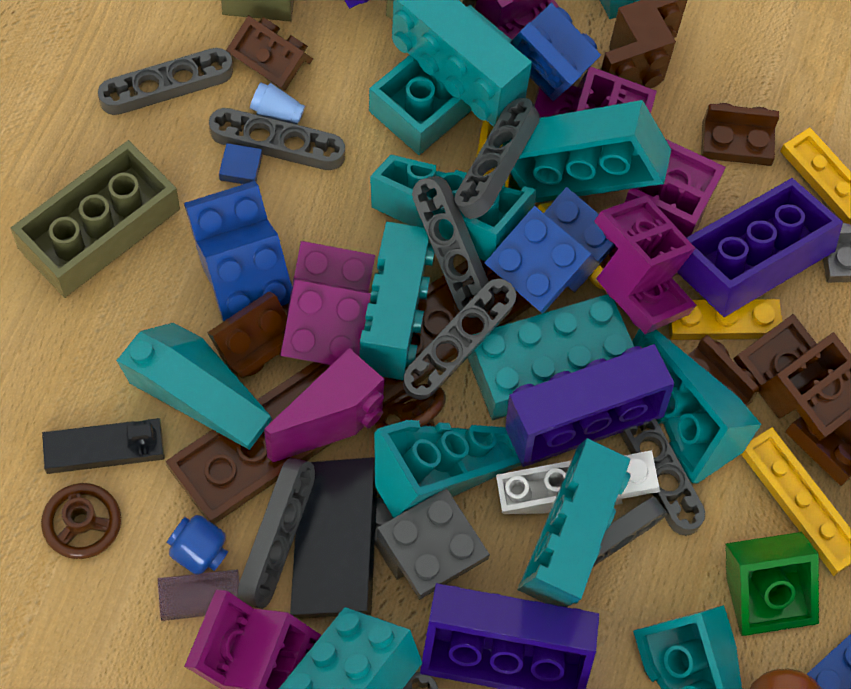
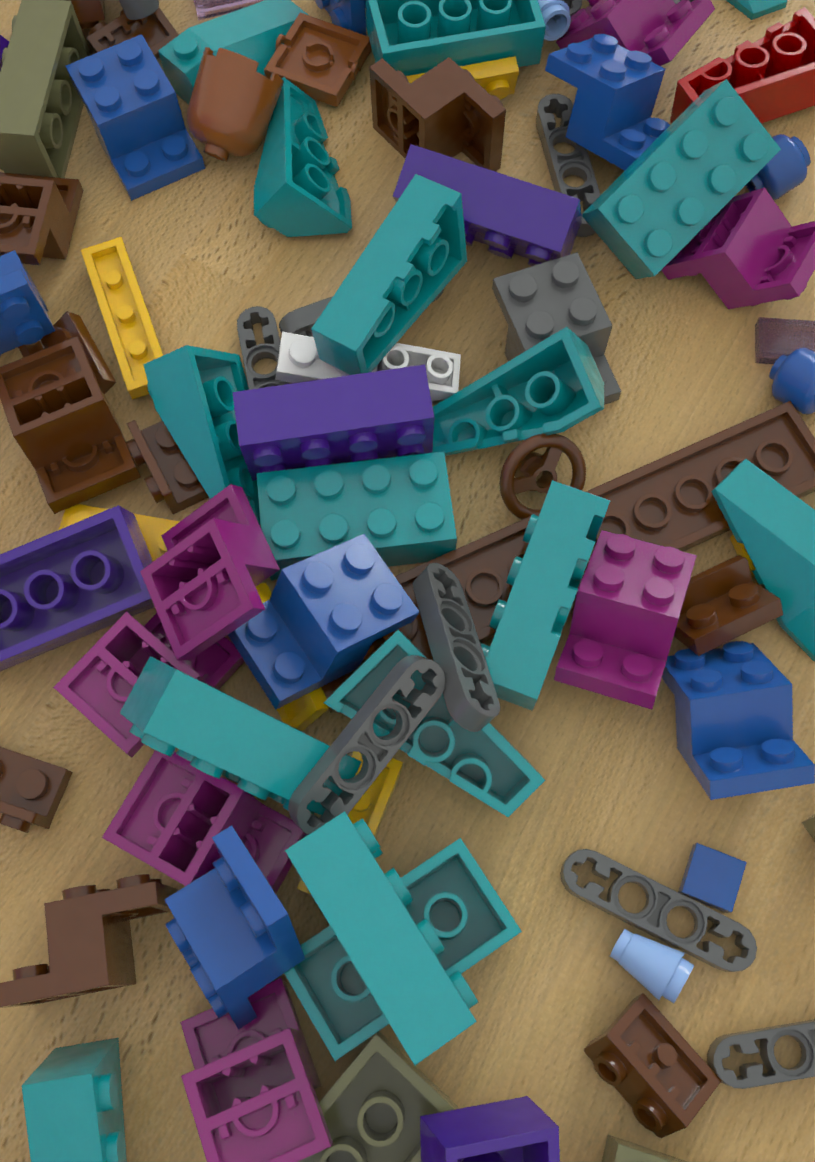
camera: 160 degrees left, 5 degrees up
dark grey beam [238,458,315,609] -> none
magenta slope [264,348,384,462] -> none
black tile [290,457,377,619] -> none
dark grey beam [403,279,516,400] -> none
green slope [725,532,819,636] -> none

